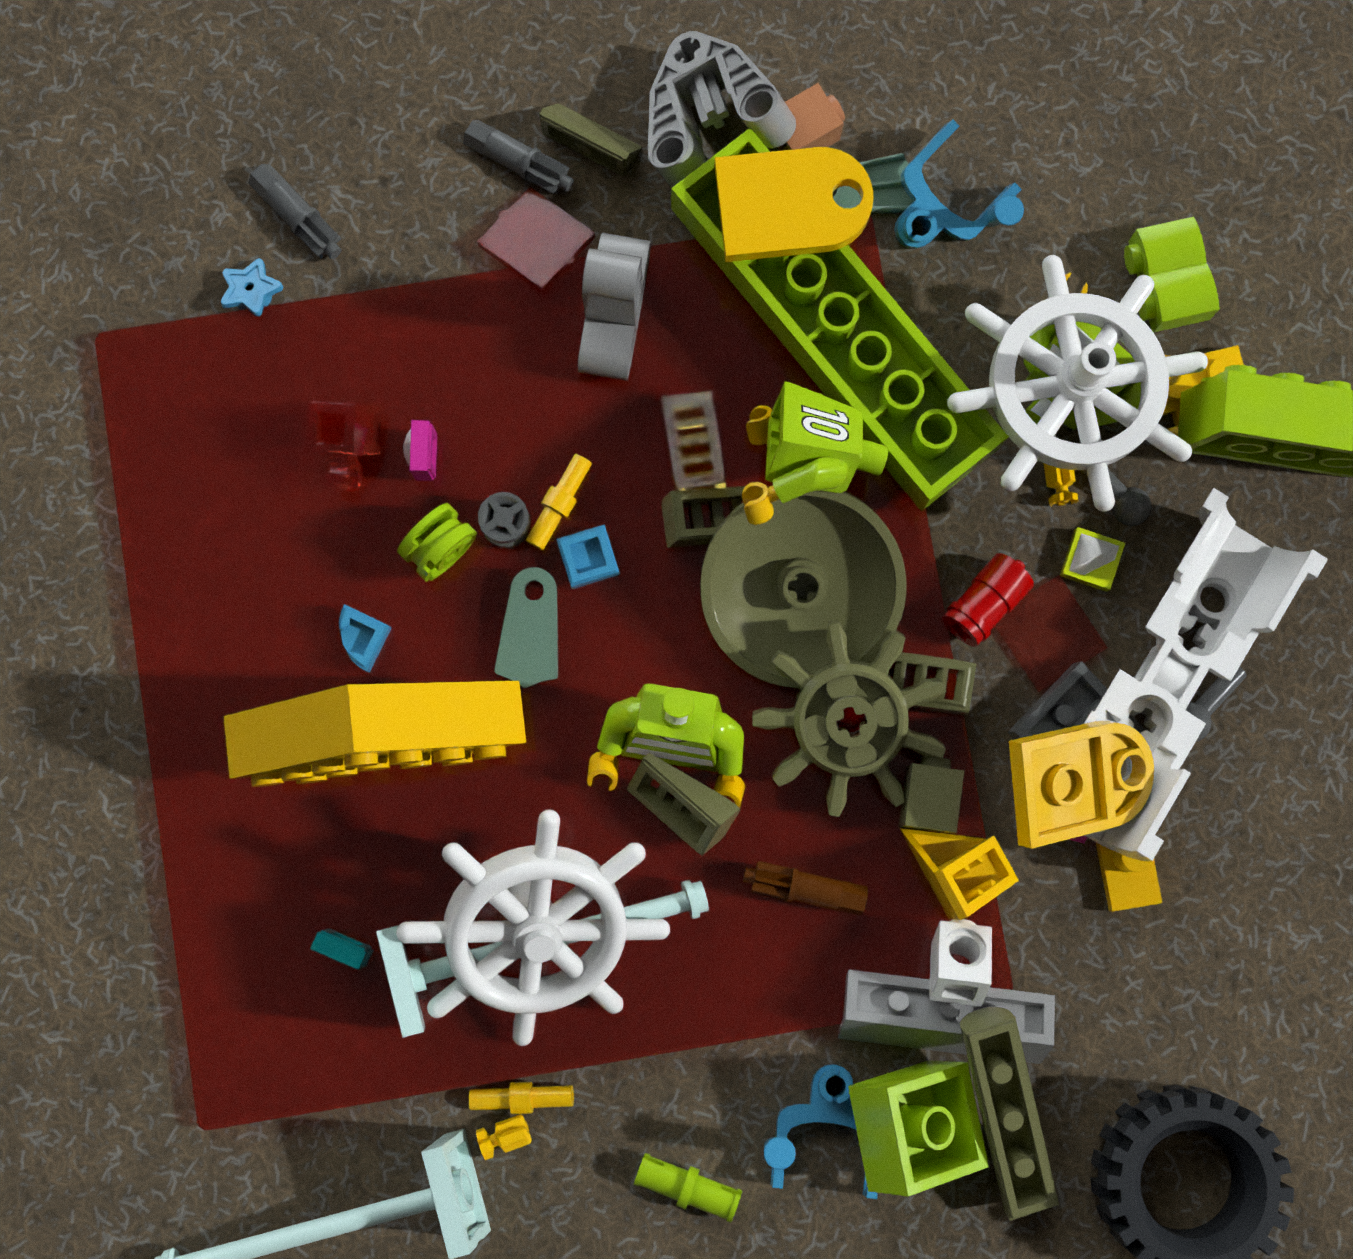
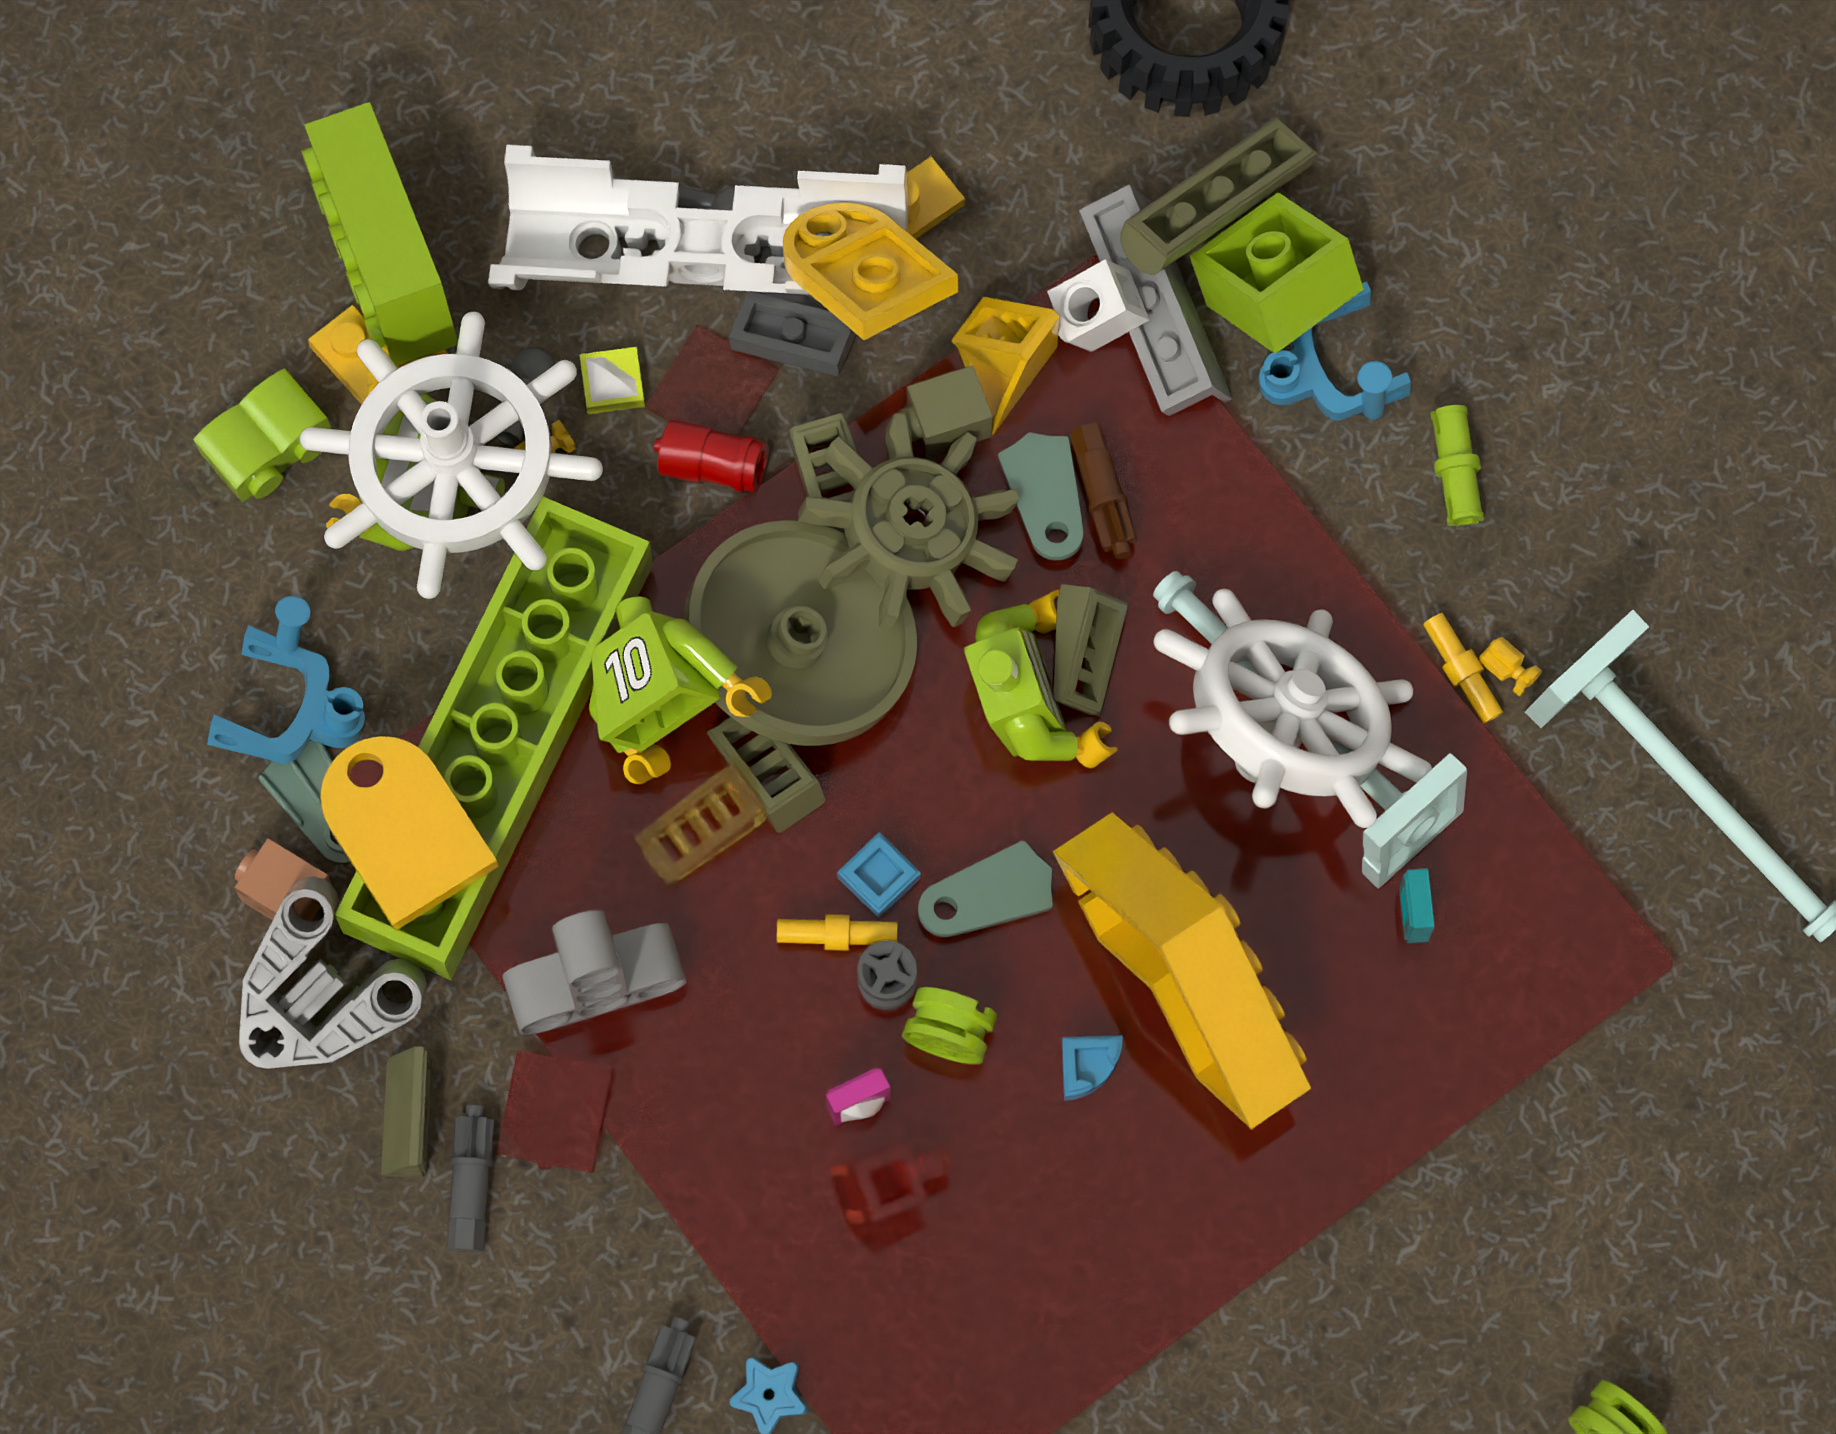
camera: 115 degrees left, 10 degrees down
none -> sand green piece [998,432,1084,560]

